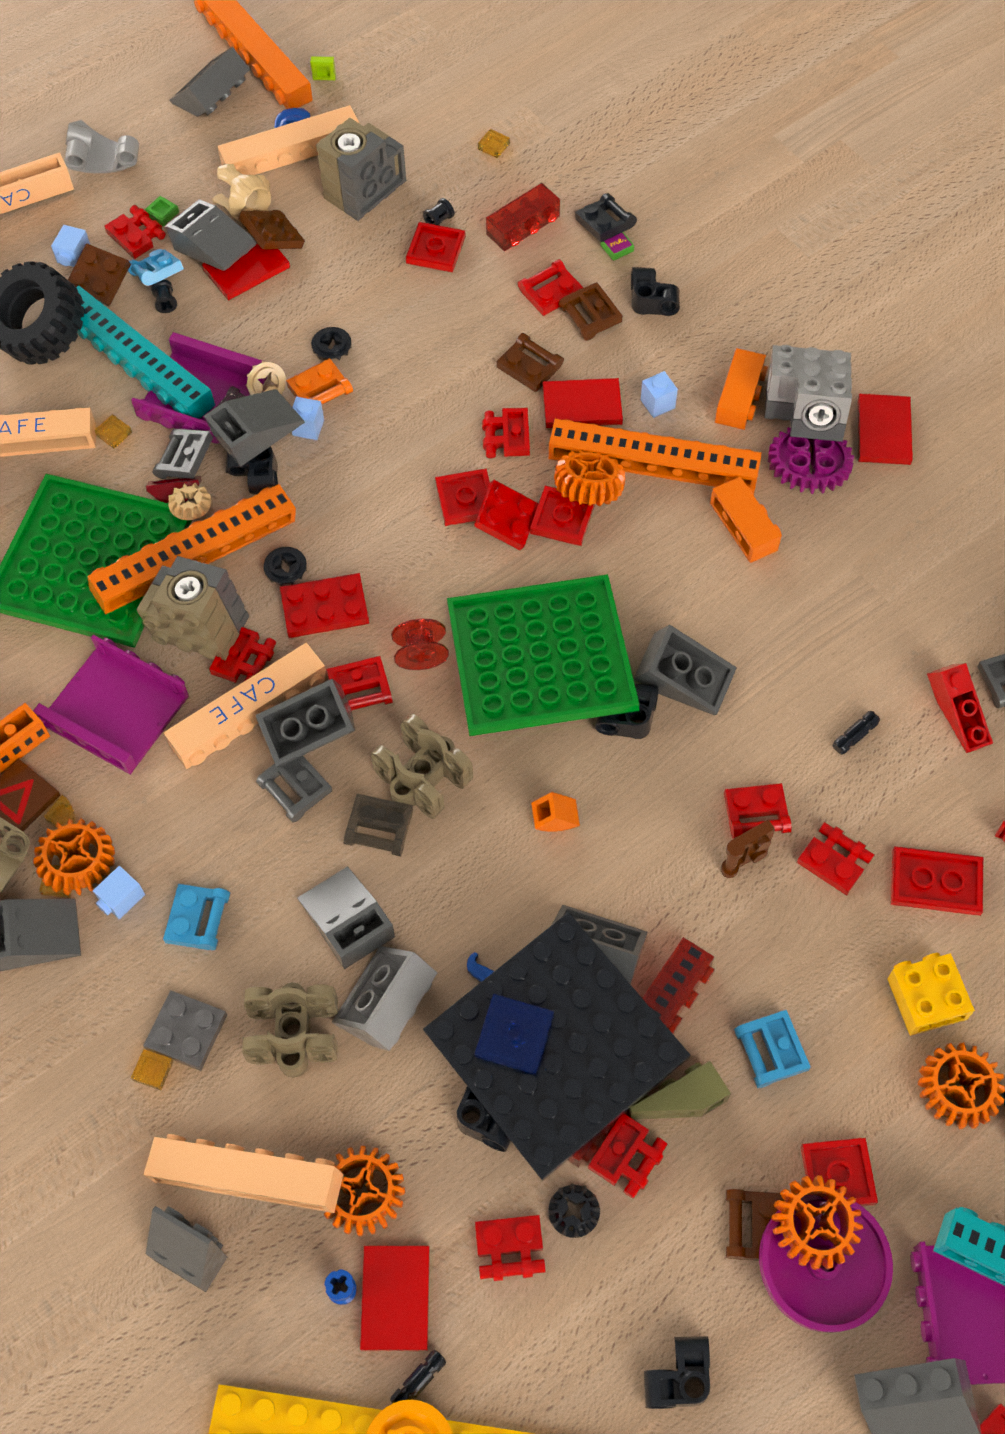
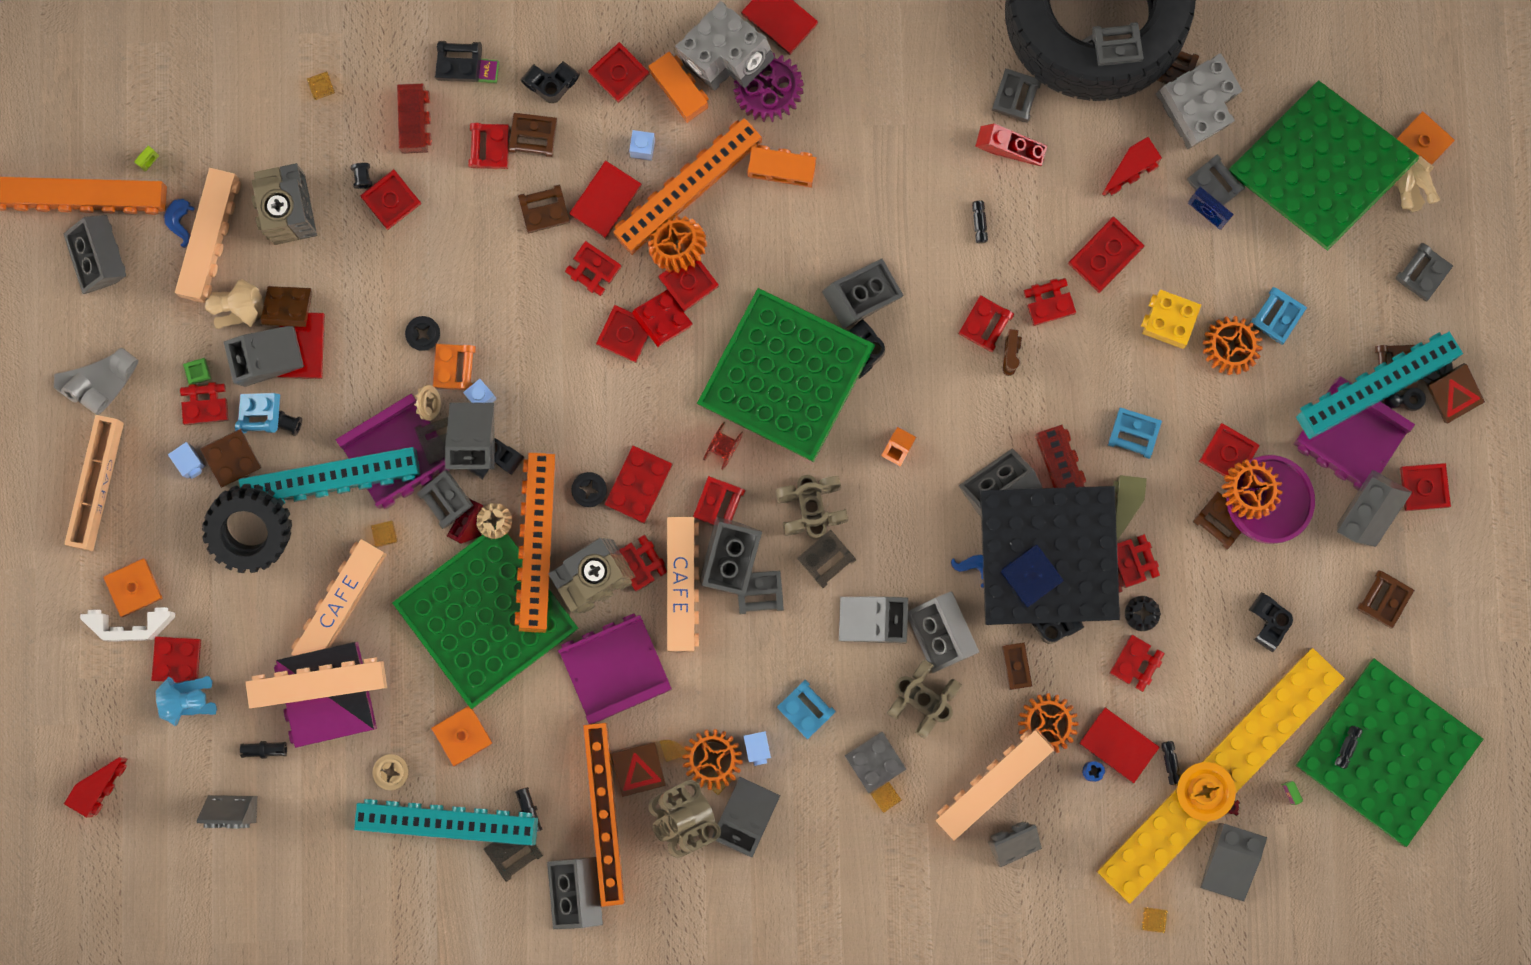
camera: 55 degrees left, 20 degrees up
none -> red plate [588,42,650,103]
none -> reddish brown plate [1002,642,1032,690]

